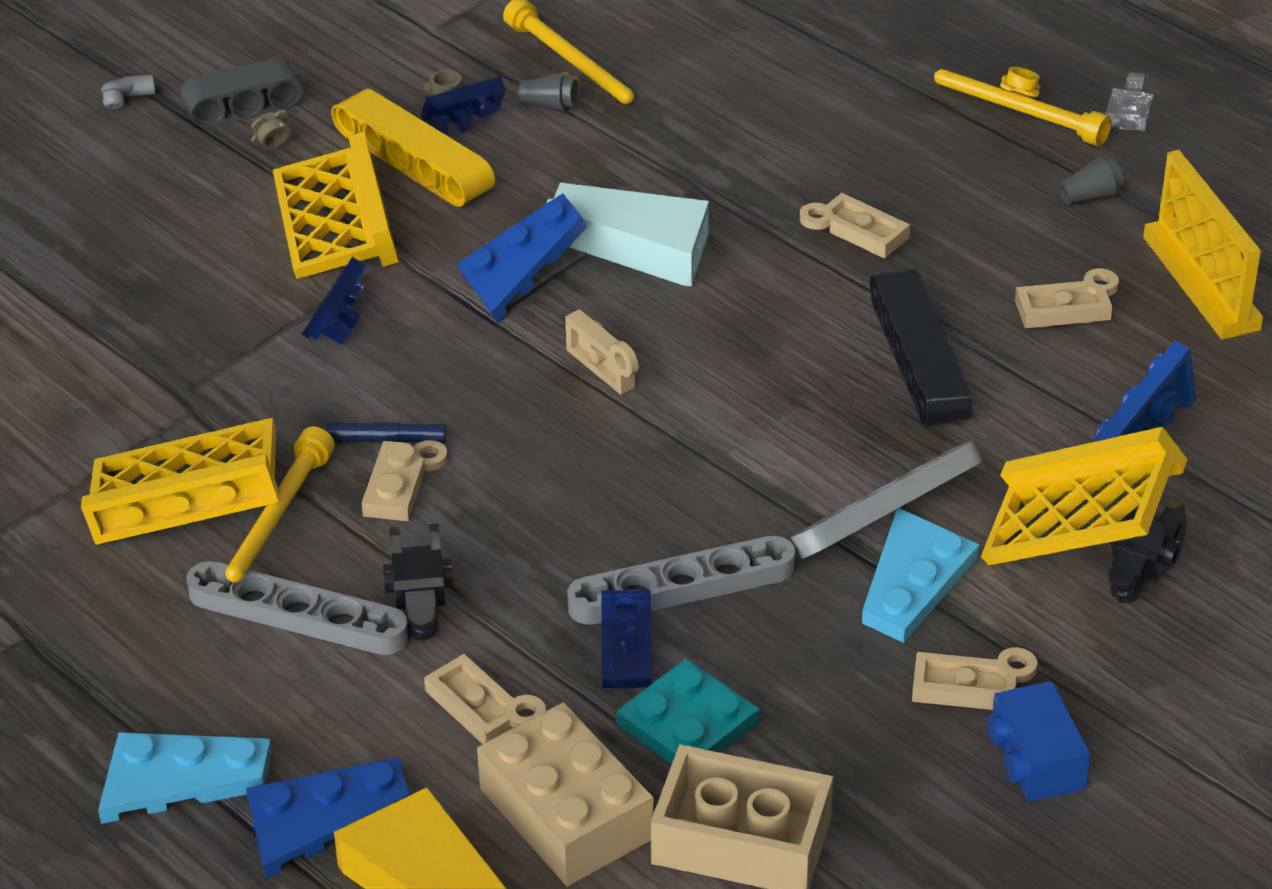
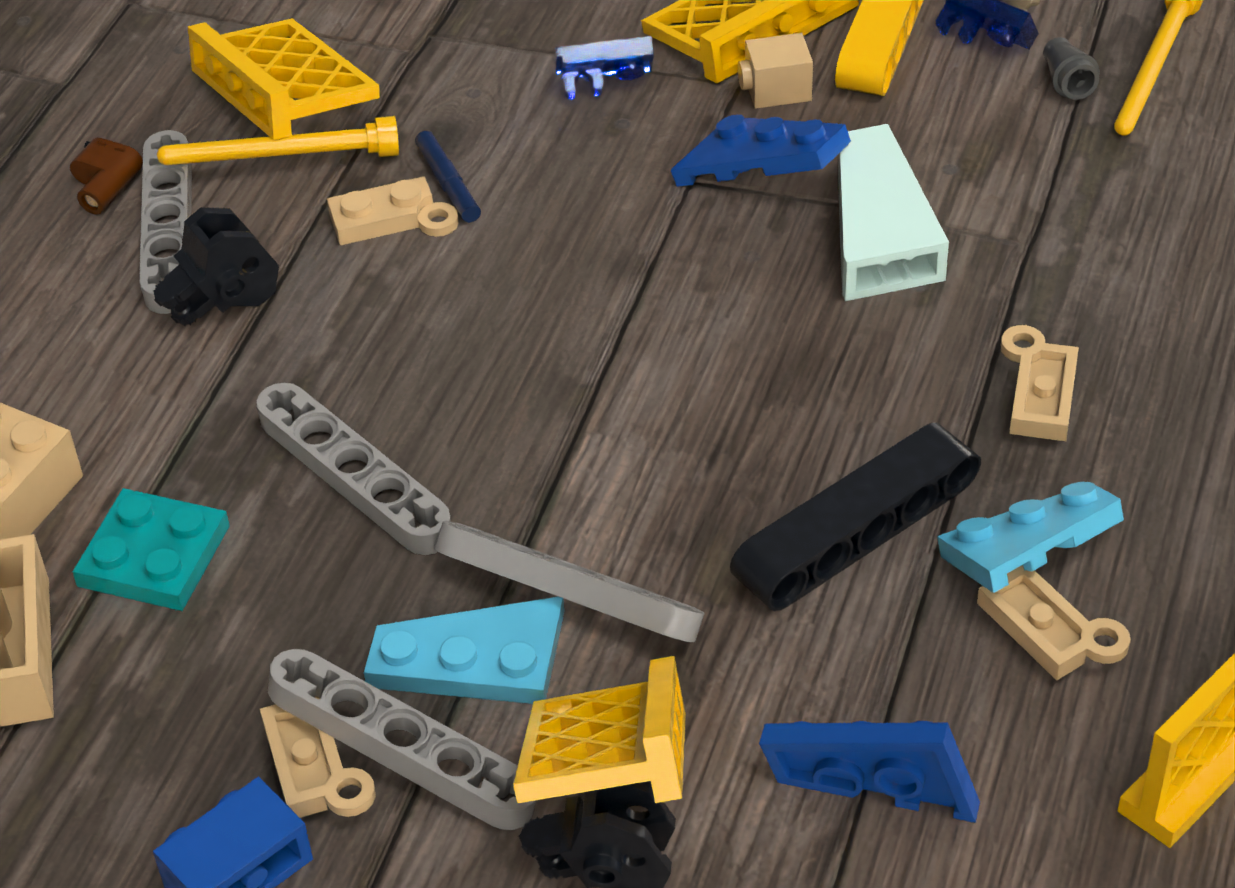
camera: 65 degrees right, 5 degrees up
tan hinge [424,654,546,744] -> none
tan hinge [565,309,639,395] -> none
clear blue plate [601,590,652,689] -> none
none -> reddish brown piece [70,137,143,215]
none -> light grey beam [268,649,537,830]
none -> tan brick [738,33,813,109]
none -> medium azure wing [937,482,1124,593]

